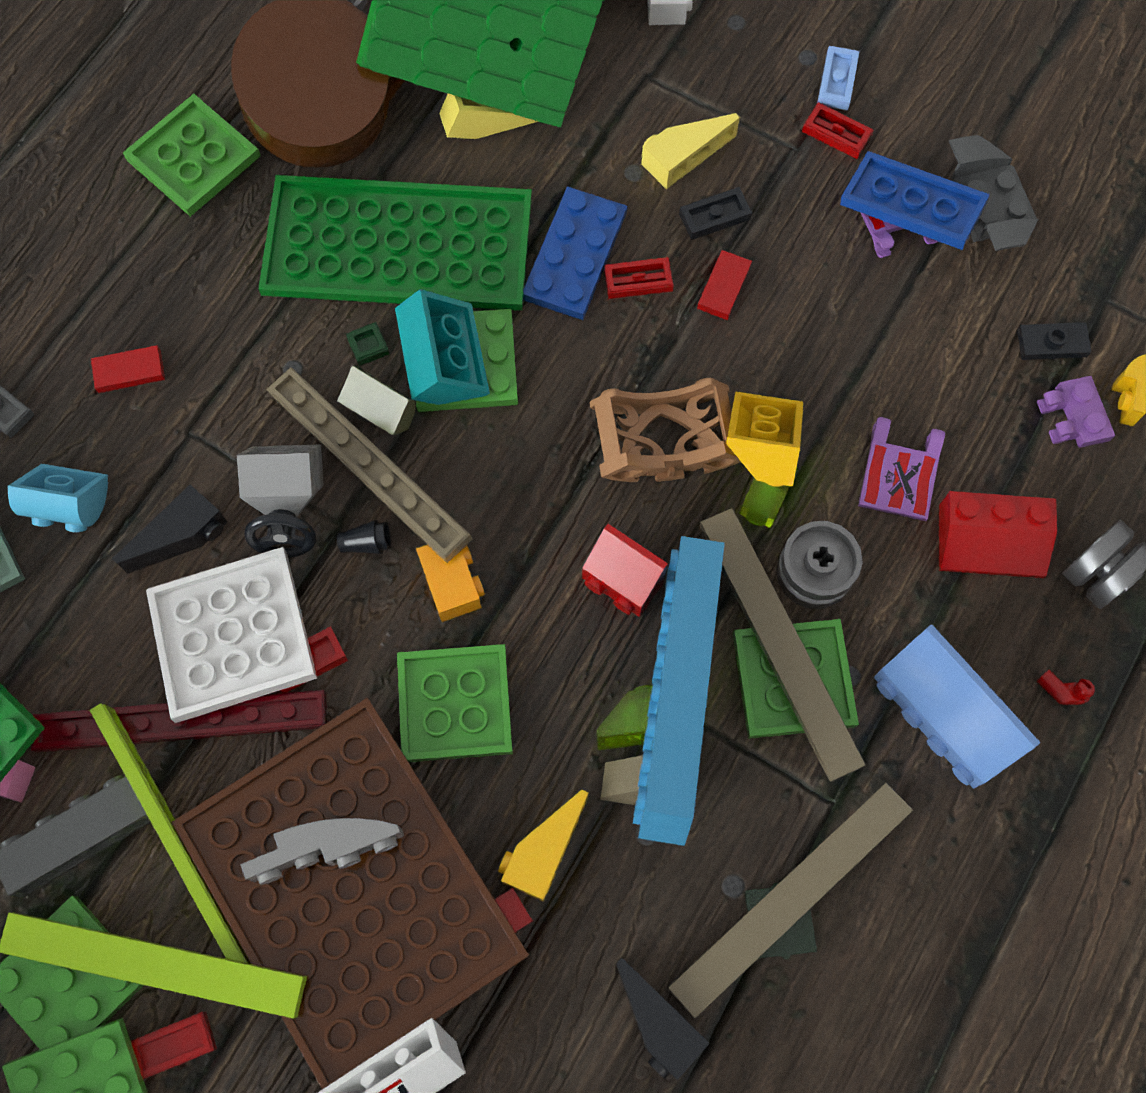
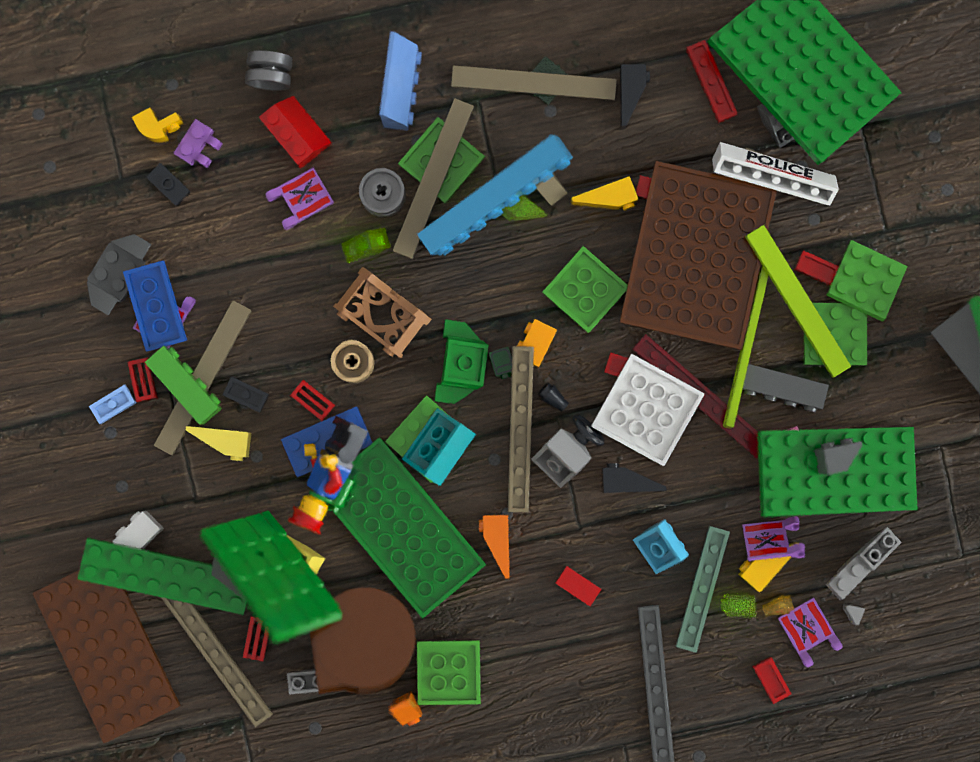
camera: 130 degrees left, 15 degrees up
light grey slope [241,818,405,885] -> none
brick [337,366,416,435] -> none
dark green tile [345,322,390,366] -> none
slope [582,524,668,617] -> none
red tile [697,250,752,320] -> none
yellow slope [726,391,803,487] -> none
red arm [1036,669,1095,705] -> none
none -> bright green brick [145,346,222,425]
none -> dark tan tile [154,300,252,455]
none -> piece [288,416,368,535]
none -> tan brick [331,340,374,383]
none -> orange slope [389,691,422,726]
none -> green piece [434,320,489,404]
none -> orange slope [479,515,509,578]
none -> dark green brick [489,347,512,380]

